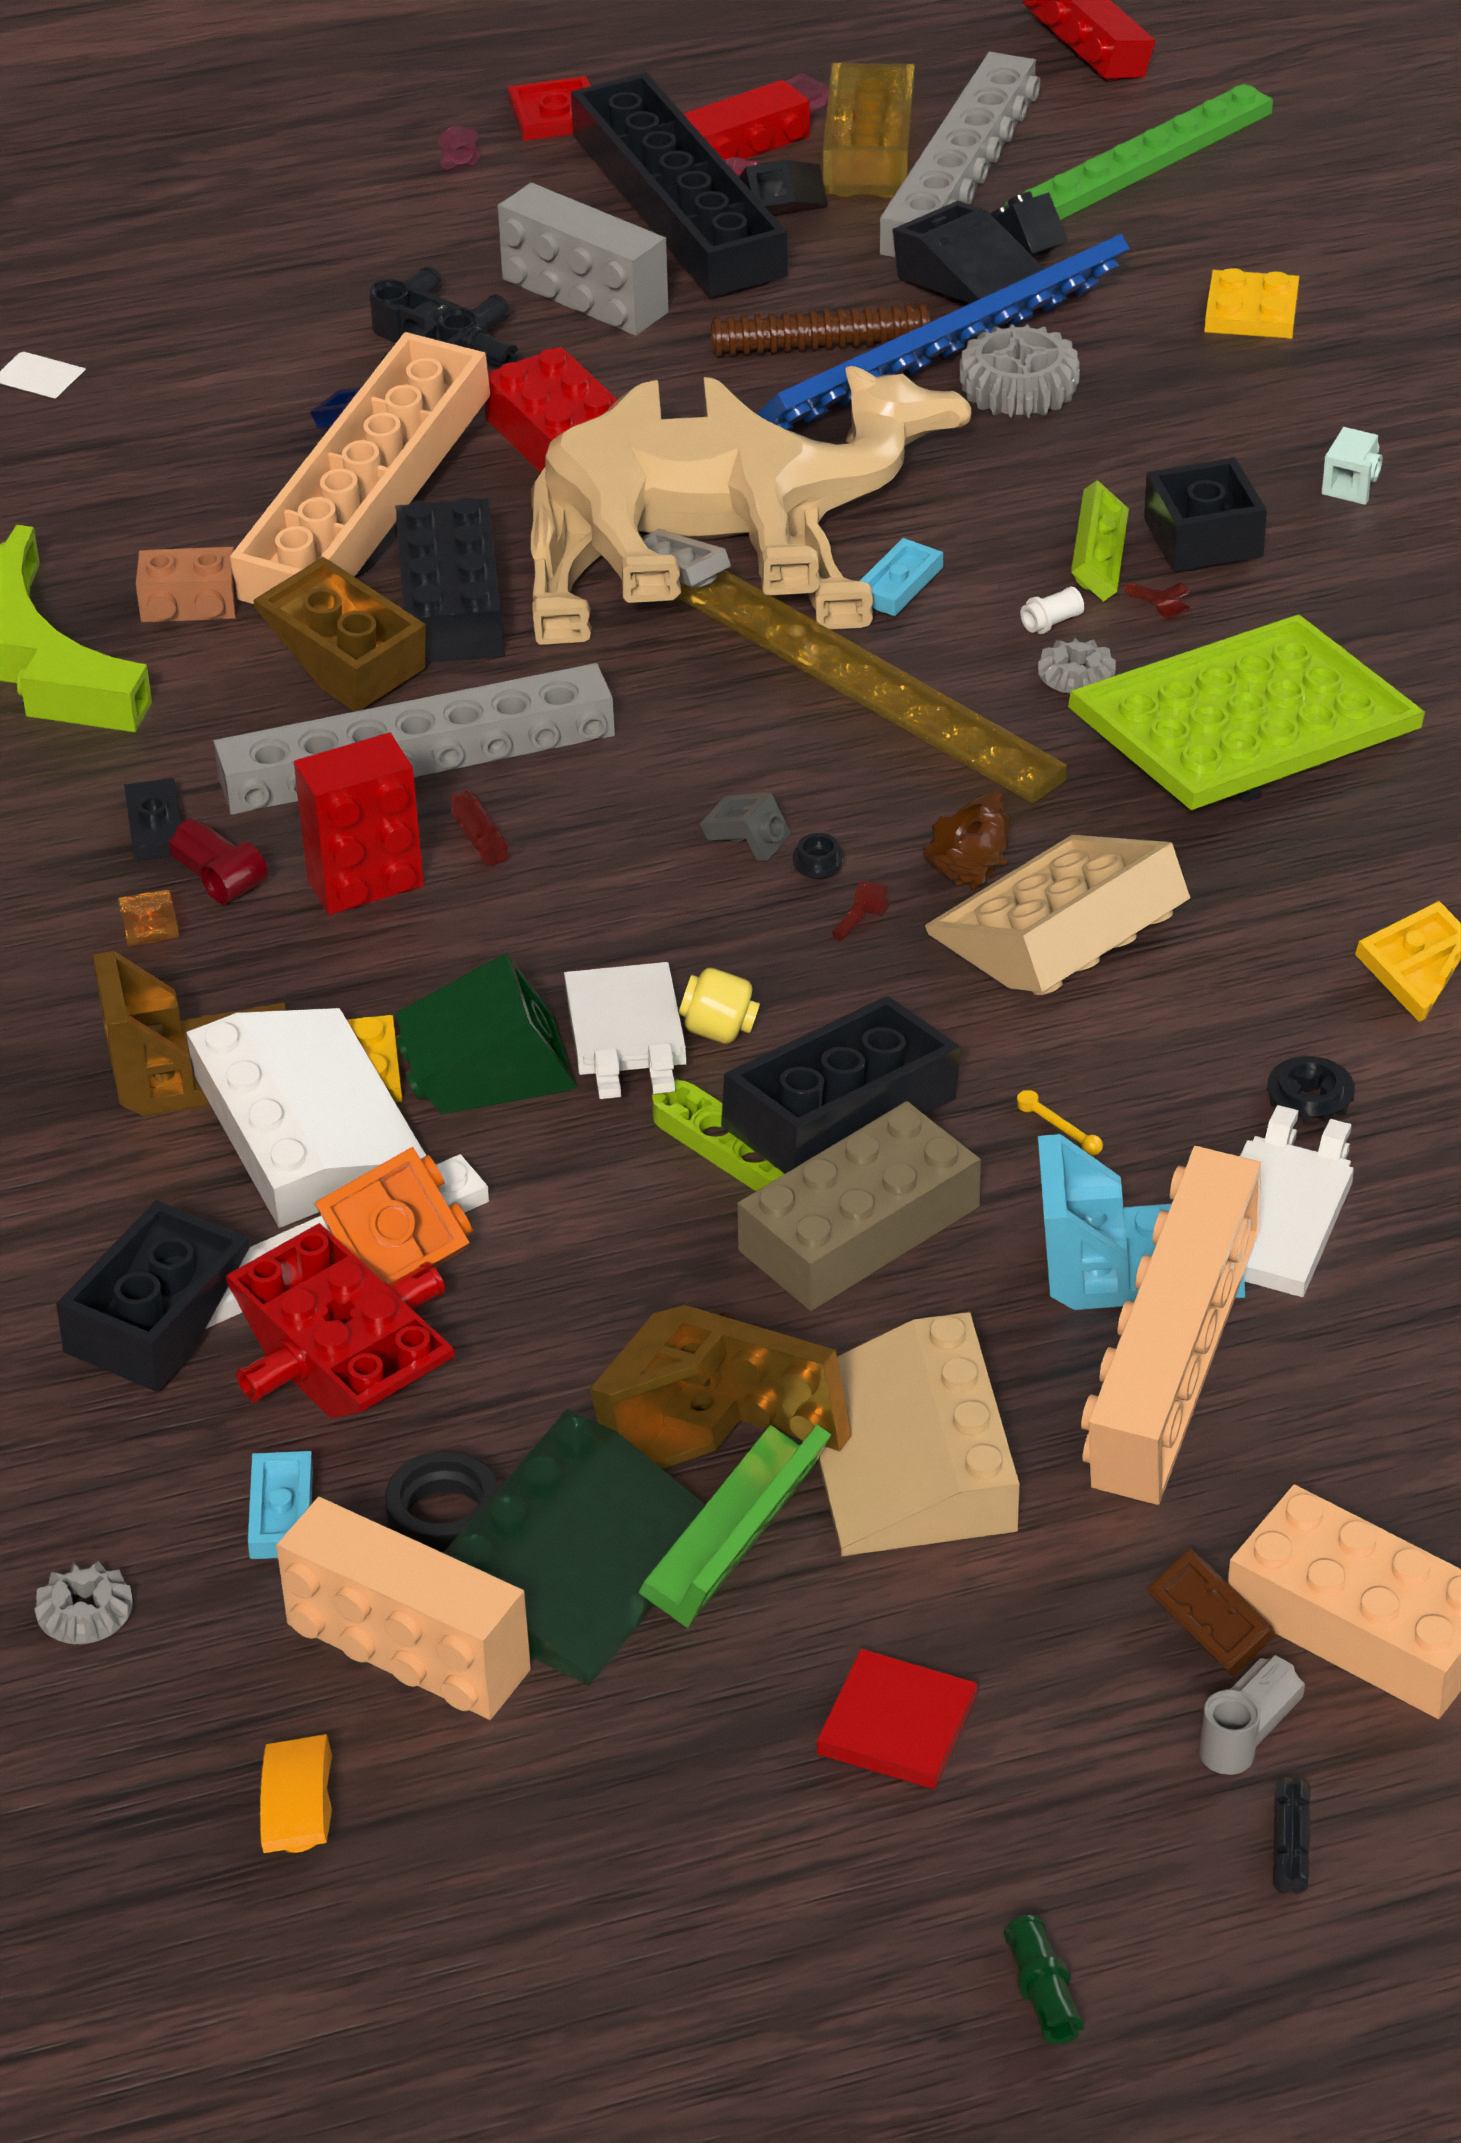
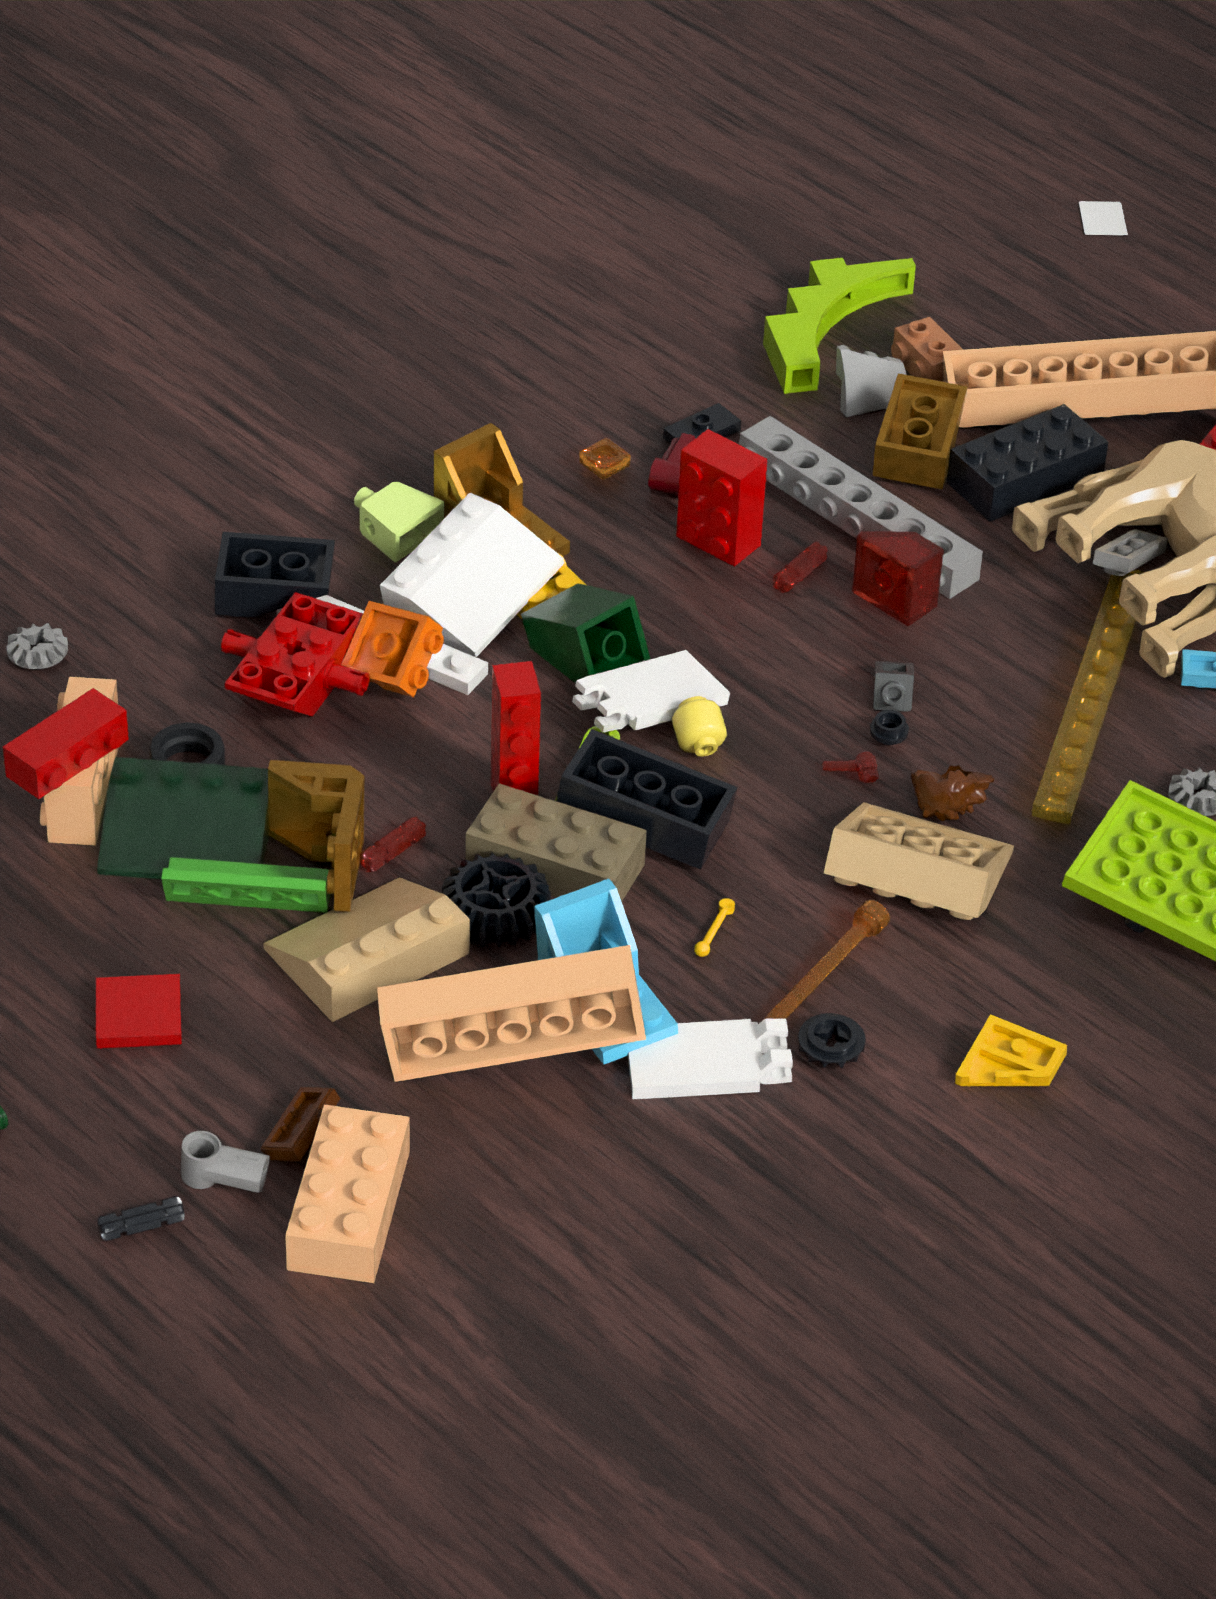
camera: 60 degrees right, 0 degrees up
medium azure plate [248,1451,313,1559] -> none
none -> red brick [3,688,129,799]
none -> yellowish green torso [354,482,444,562]
none -> black gear [442,852,551,948]
none -> red brick [491,661,541,796]
none -> clear orange piece [761,900,890,1022]
none -> light grey slope [836,345,907,417]
none -> clear red slope [852,531,944,626]

